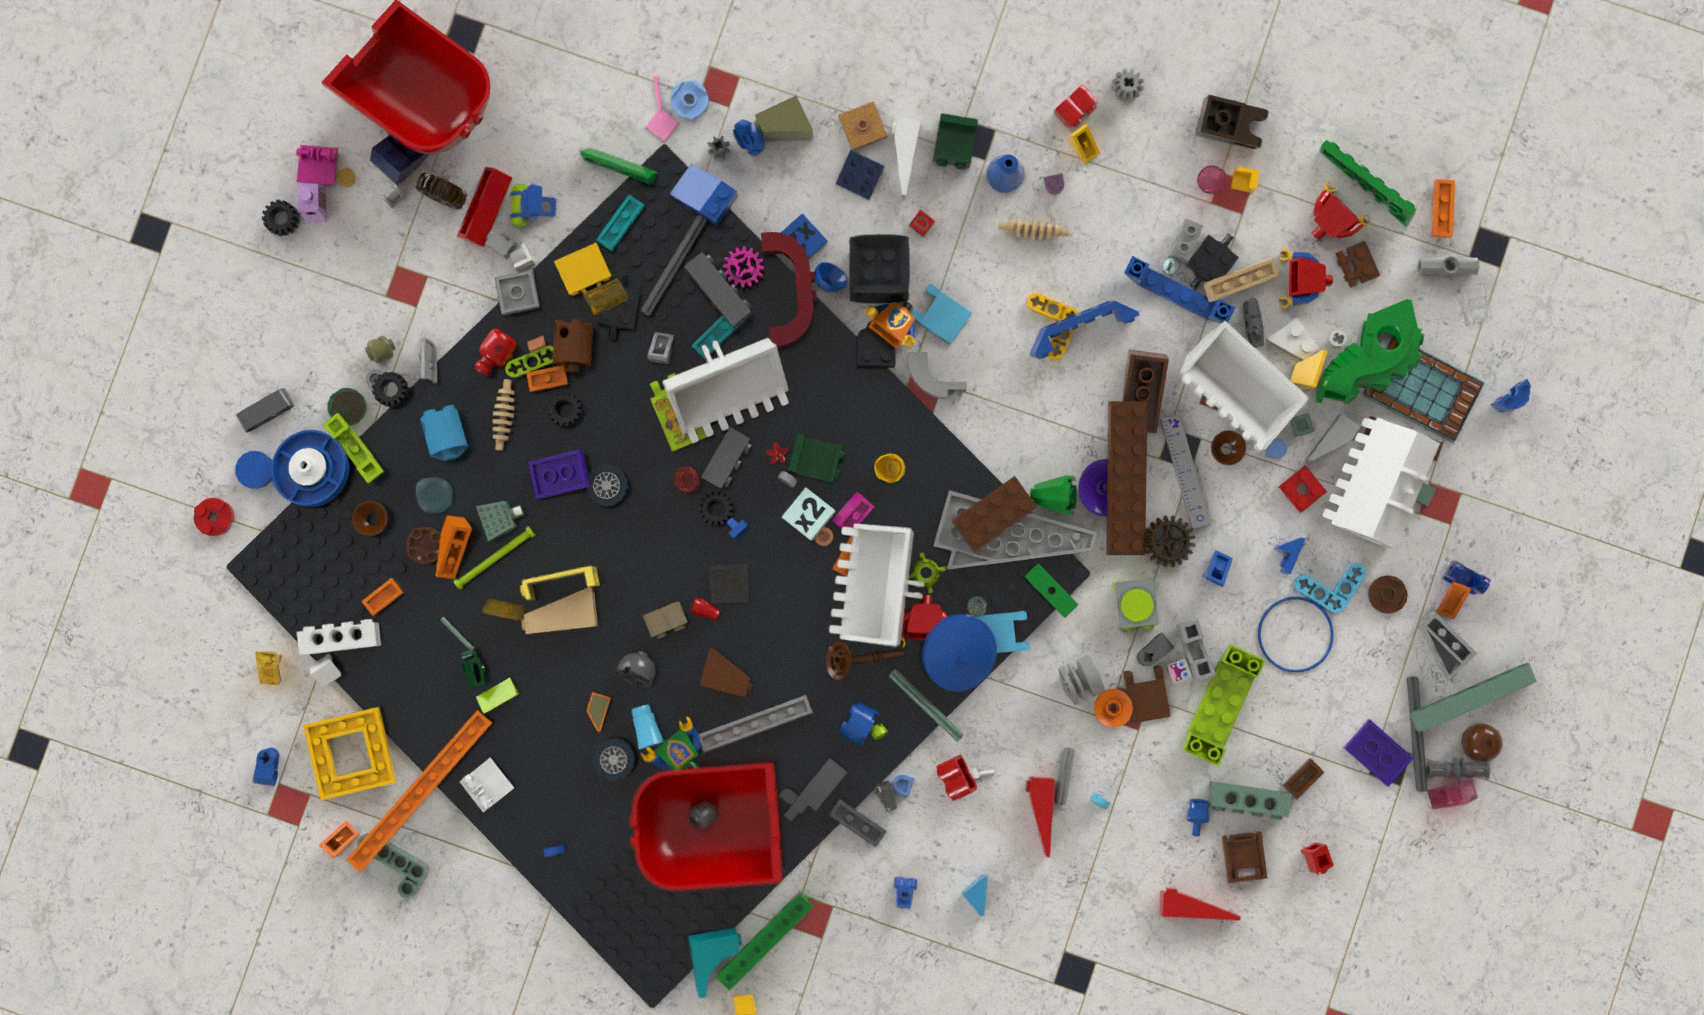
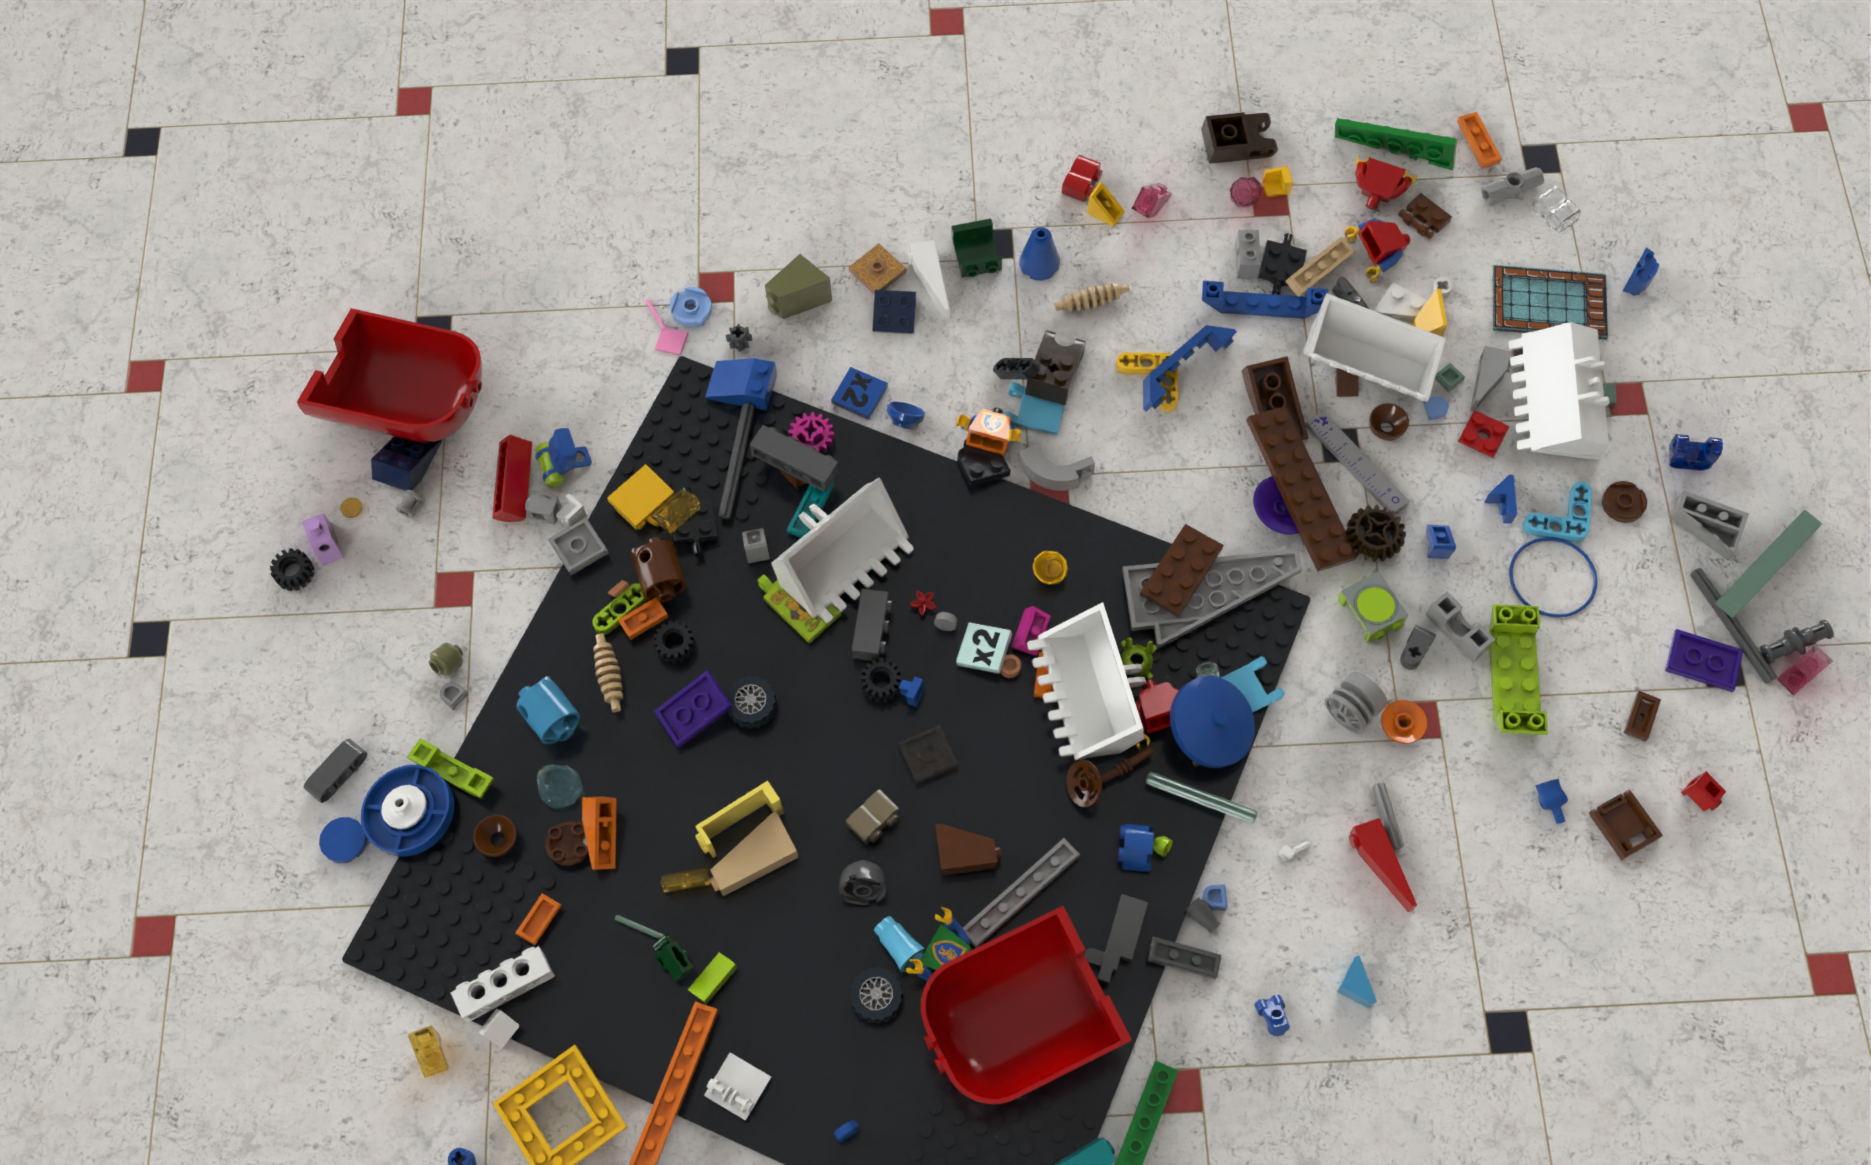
camera: 20 degrees left, 20 degrees down
red plate [194,498,234,536] -> none
dark pink hinge [296,145,338,186] -> none
tile [328,388,367,426] -> none
black tyre [372,371,410,407] -> none
dark brown gear [415,172,468,210] -> none
light grey piece [419,337,437,384] -> none
lime bar [453,526,535,590] -> none
red piece [474,328,517,376] -> none
sand green torso [474,501,524,542] -> none
green slope [580,148,658,185] -> none
olive tile [587,692,611,732] -> none
teal tile [596,194,645,252] -> none
clear red wheel [674,467,701,494] -> none
dark grey head [688,801,718,830] -> none
red cone [690,597,720,621] -> none
blue tile [733,119,765,156] -> none
dark red arch [761,232,817,349] -> none
dark green panel [788,433,845,483] -> none
black piece [849,234,910,304] -> none
red tile [909,210,935,237] -> none
red brick [936,754,977,801] -> none
green tile [1024,563,1079,618] -> none
green cone [1030,475,1077,515] -> none
clear purple tile [1043,173,1064,195] -> none
medium azure tile [1091,792,1111,809] -> none
light grey gear [1112,68,1144,101] -> none
reddish brown flag [1123,665,1171,723] -> none
red slope [1160,888,1241,921] -> none
light aqua hinge [1163,258,1179,274] -> none
tile [1166,658,1192,683] -> none
sand green brick [1208,781,1292,820] -> none
green animal [1316,299,1424,404] -> none
orange tile [1436,582,1471,619] -> none
reddish brown cylinder [1461,723,1503,762] -> none
none -> black beam [993,358,1040,380]
none -> dark brown brick [1025,330,1086,405]
none -> clear pink slope [1131,183,1172,218]

